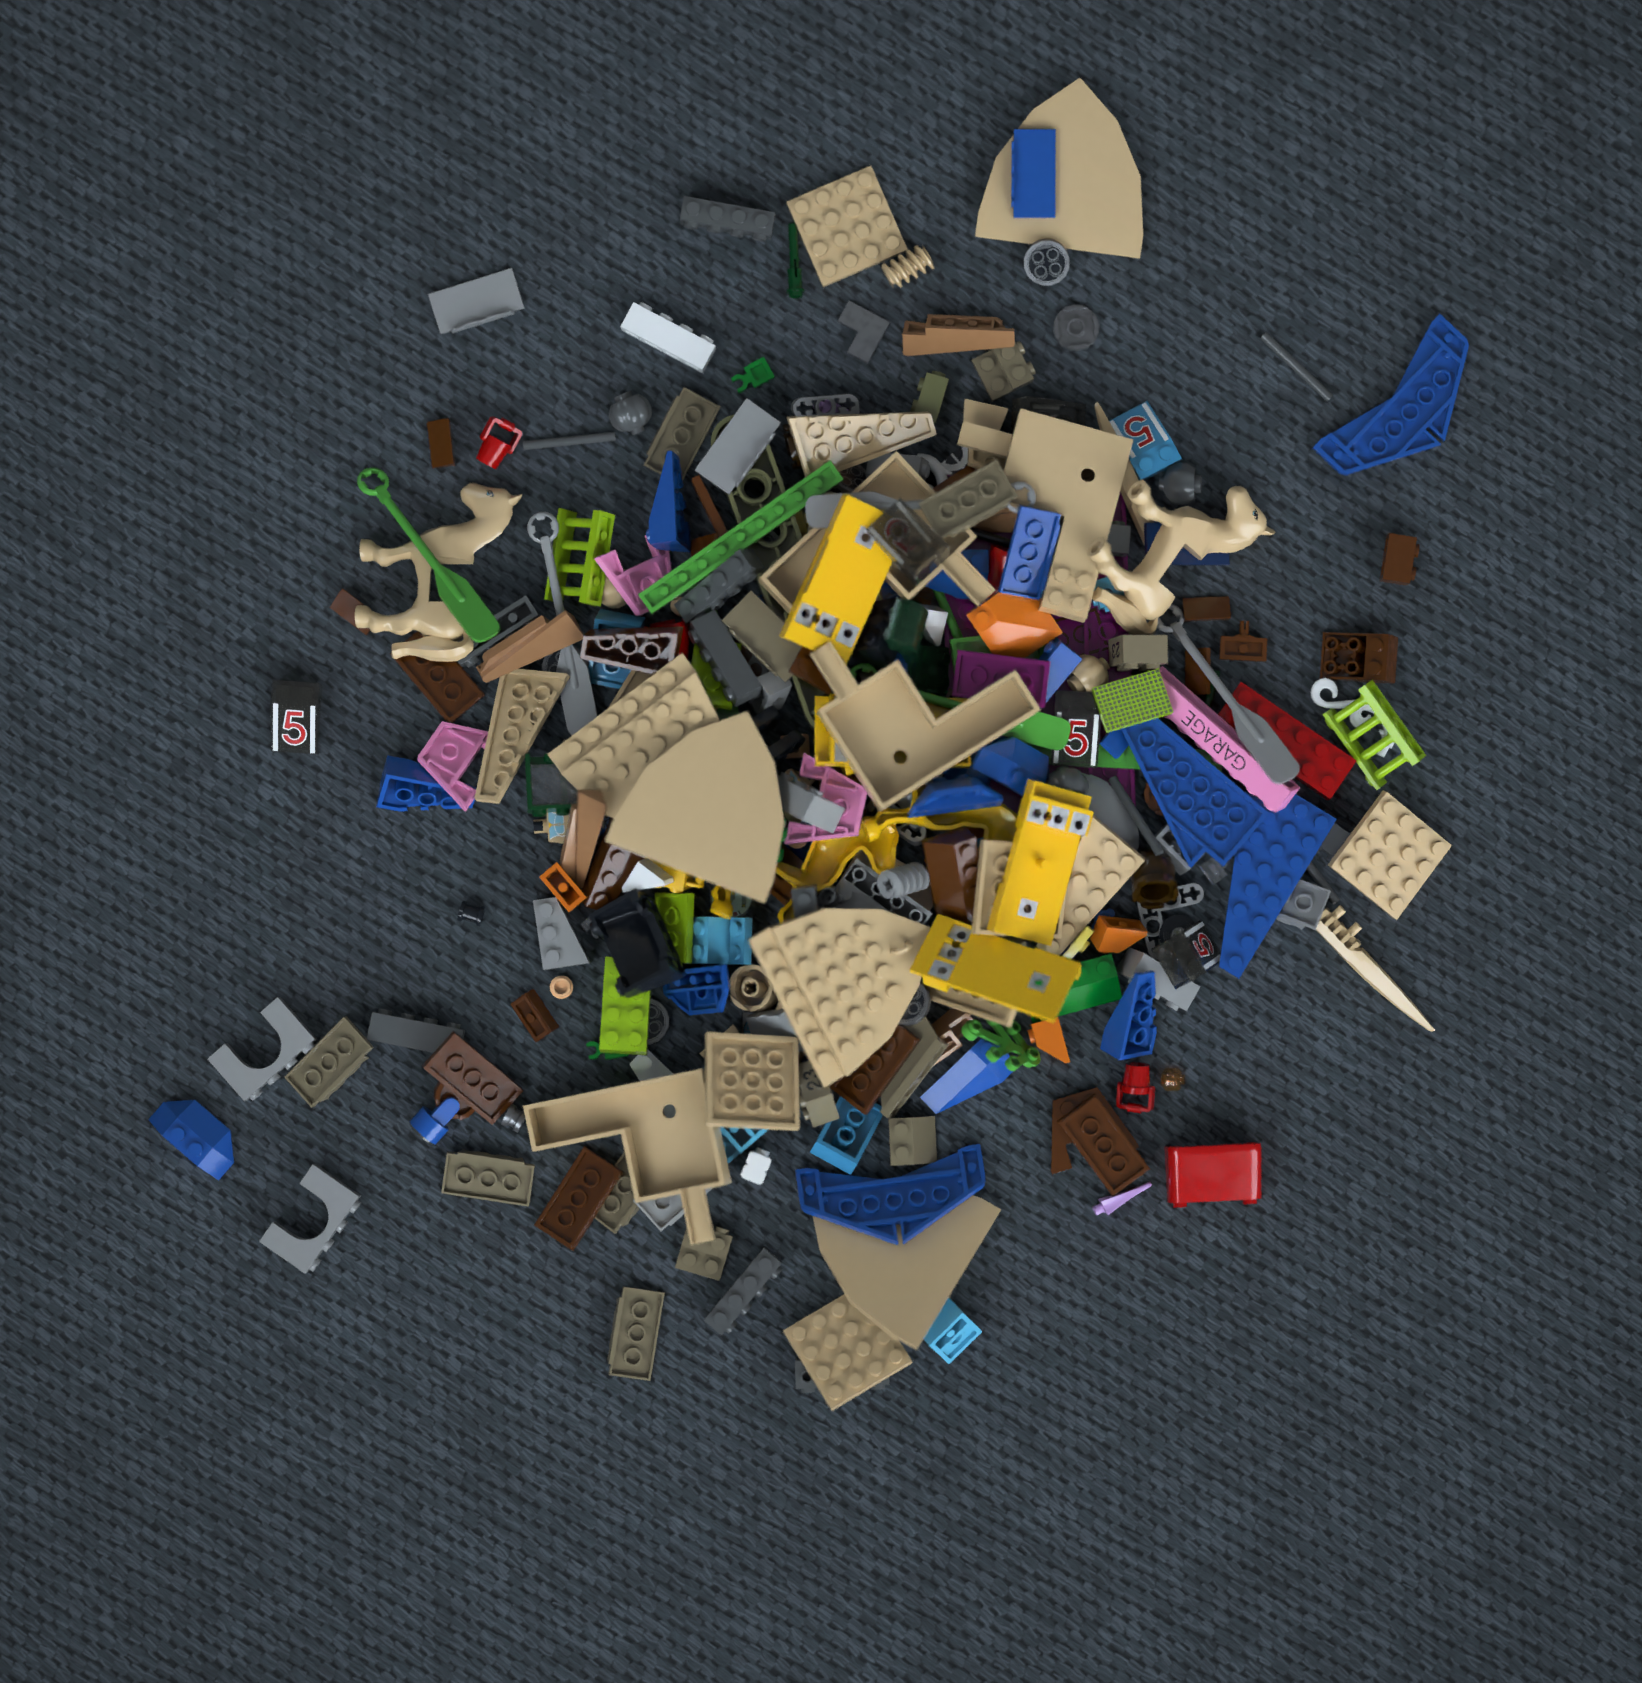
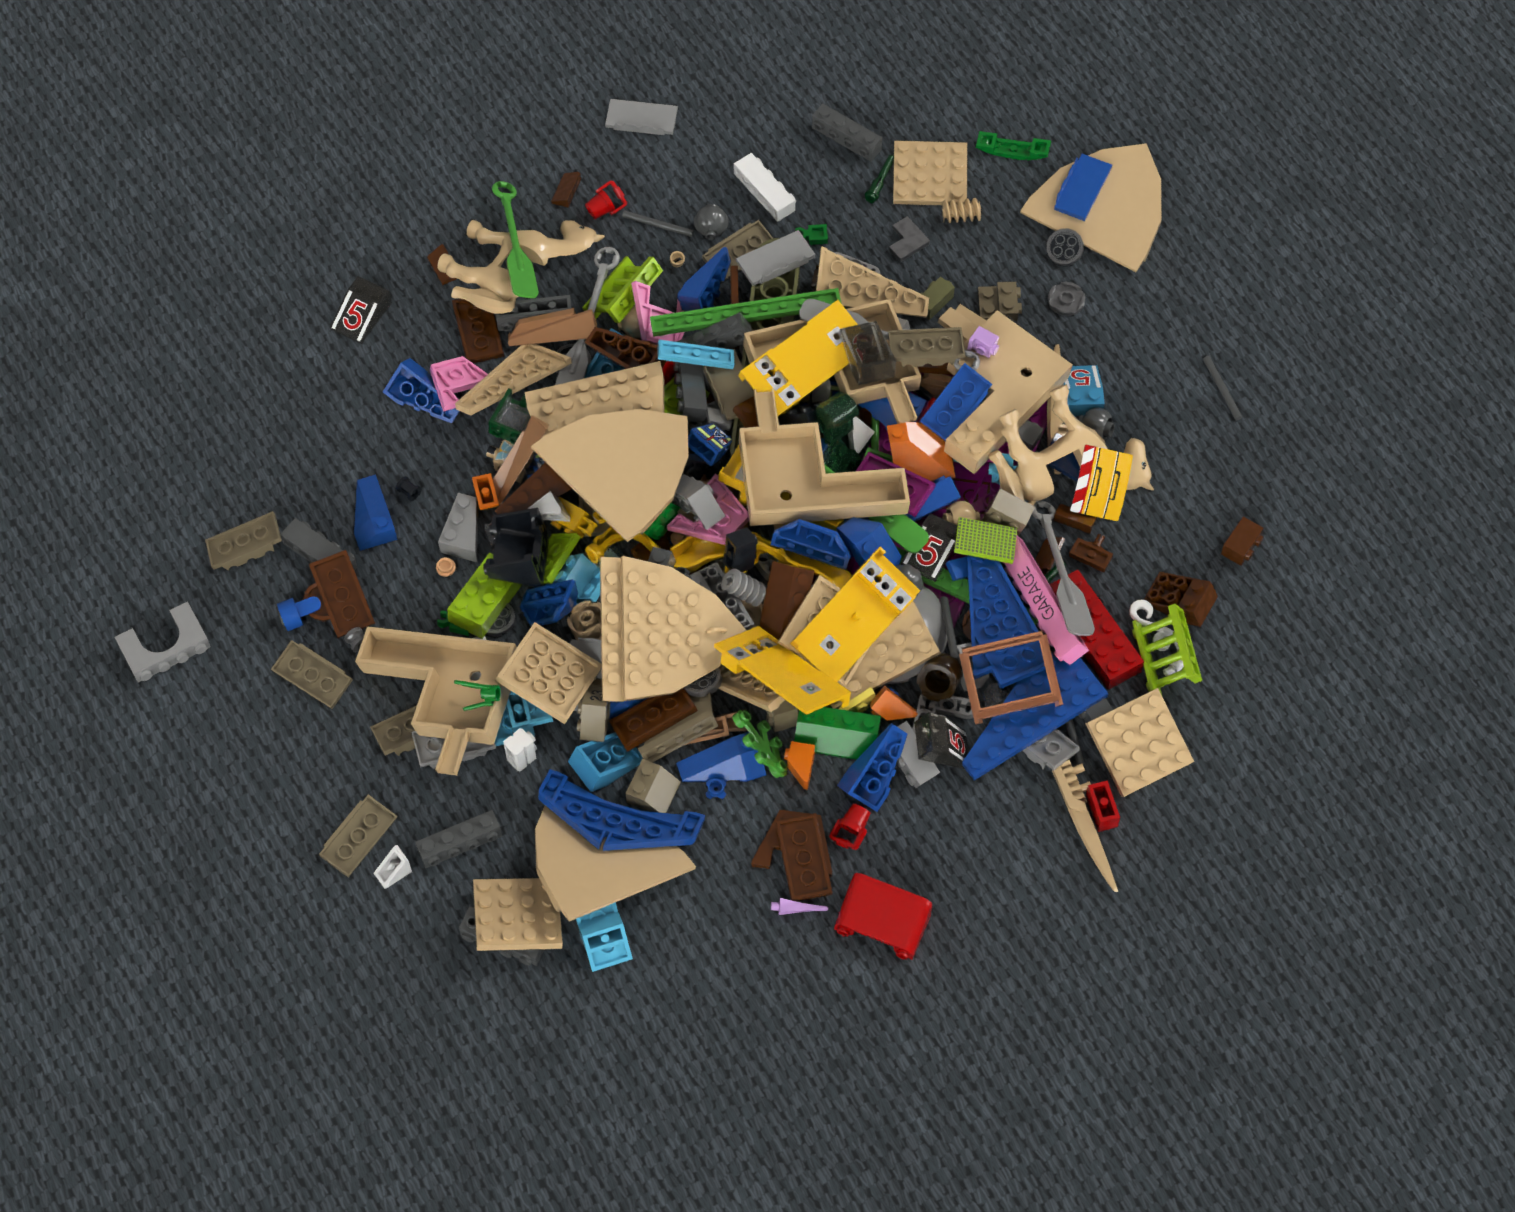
camera: 25 degrees right, 25 degrees down
blue wedge [148,1100,234,1180] -> none
light grey arch [208,997,317,1101] -> none
reddish brown slope [510,989,559,1042] -> none
reddish brown tile [534,1146,624,1251] -> none
dark tan plate [675,1226,733,1281] -> none
medium nougat wedge [902,314,1015,356] -> none
clear orange piece [1161,1068,1185,1091] -> none
blue wing [1312,314,1469,475] -> none
none -> blue wedge [354,474,397,551]
none -> white slope [374,845,412,889]
none -> green plant [454,680,501,711]
none -> medium azure tile [658,340,734,369]
none -> tan hinge [670,251,685,268]
none -> blue torso [688,424,732,466]
none -> blue plate [706,779,726,799]
none -> black brick [723,527,758,572]
none -> nougat piece [959,631,1063,725]
none -> lavender brick [967,326,999,358]
none -> green slope [976,131,1051,160]
none -> yellow sticker [1070,445,1133,521]
none -> red brick [1086,780,1120,832]

